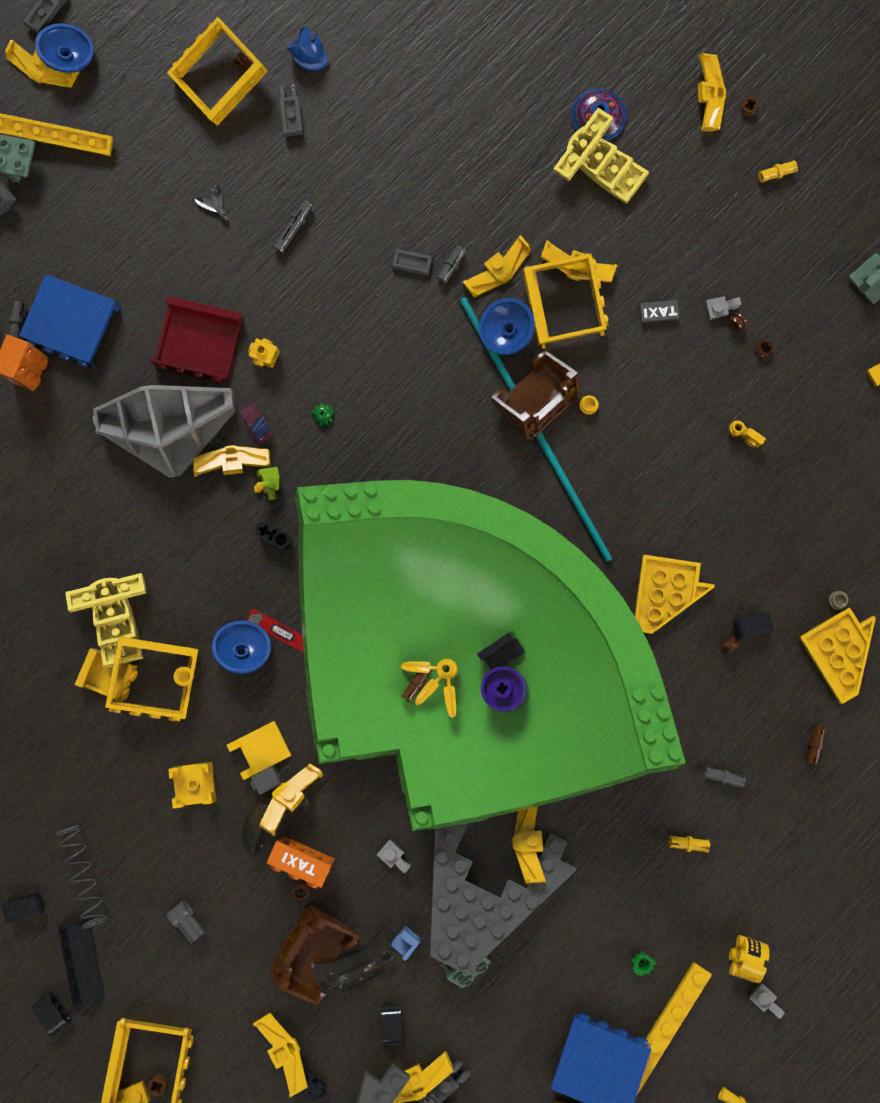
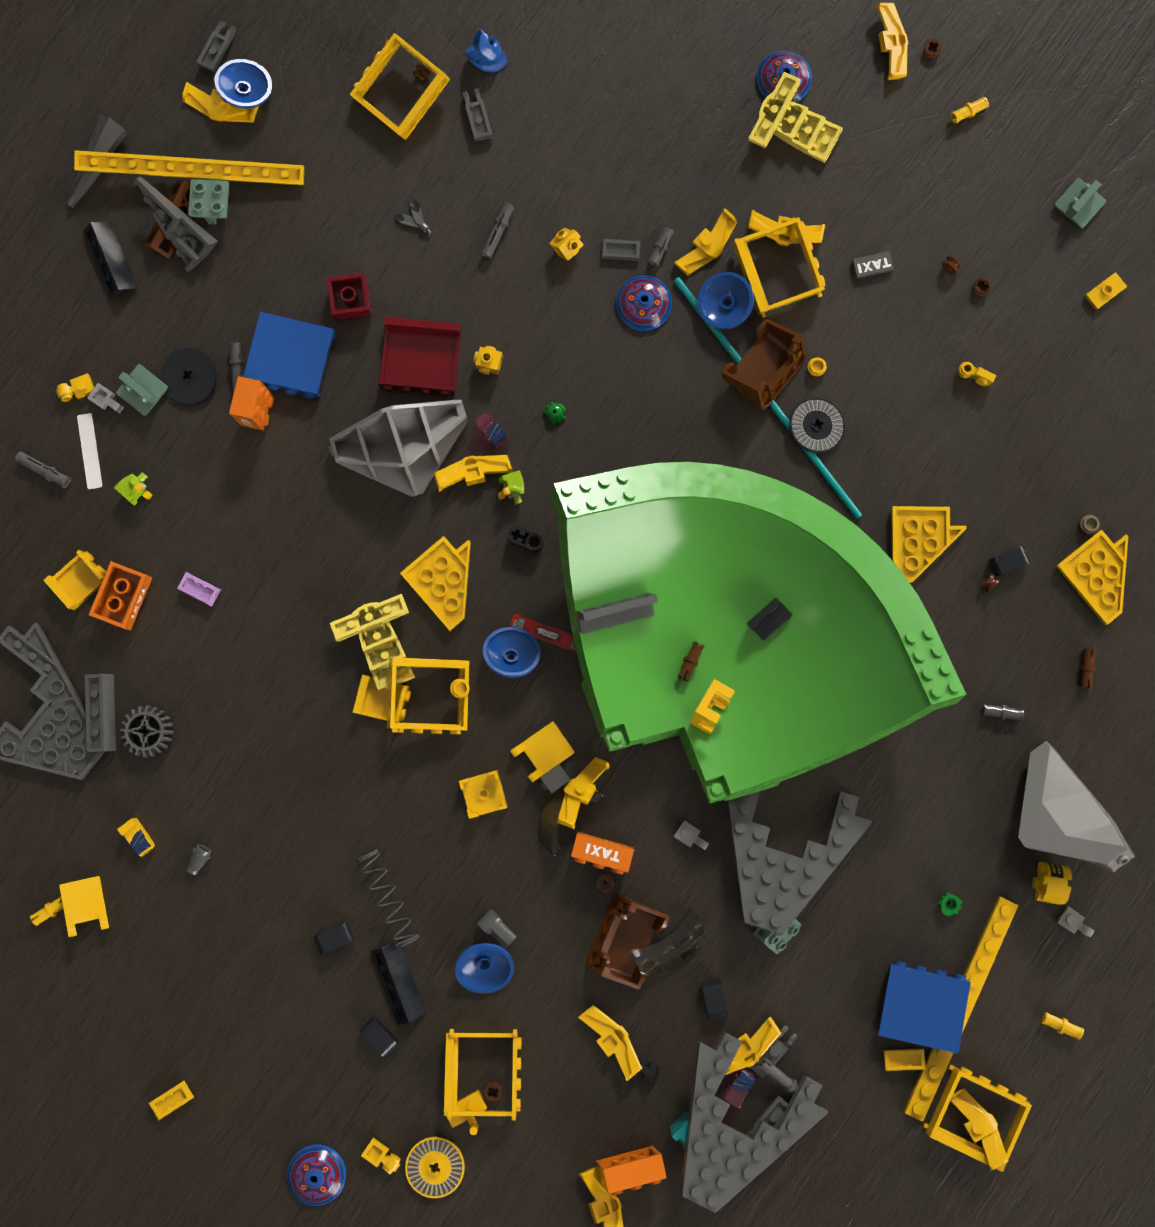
camera: 10 degrees left, 0 degrees up
medium blue panel [391,926,420,961] -> none
yellow plant [401,659,459,718] -> none
dark purple wheel [481,666,528,712] -> none
yellow plate [512,806,546,884] -> none
yellow pin [668,835,710,853] -> none
light grey plate [705,296,741,320] -> none
none -> dark red brick [327,273,372,321]
none -> yellow wing [400,536,471,631]
none -> blue dish [455,943,514,993]
none -> yellow brick [549,227,583,261]
none -> dark grey panel [577,592,658,634]
none -> dish [616,275,672,331]
none -> yellow panel [690,679,735,735]
none -> piece [789,398,845,454]
none -> light grey panel [1018,741,1135,872]

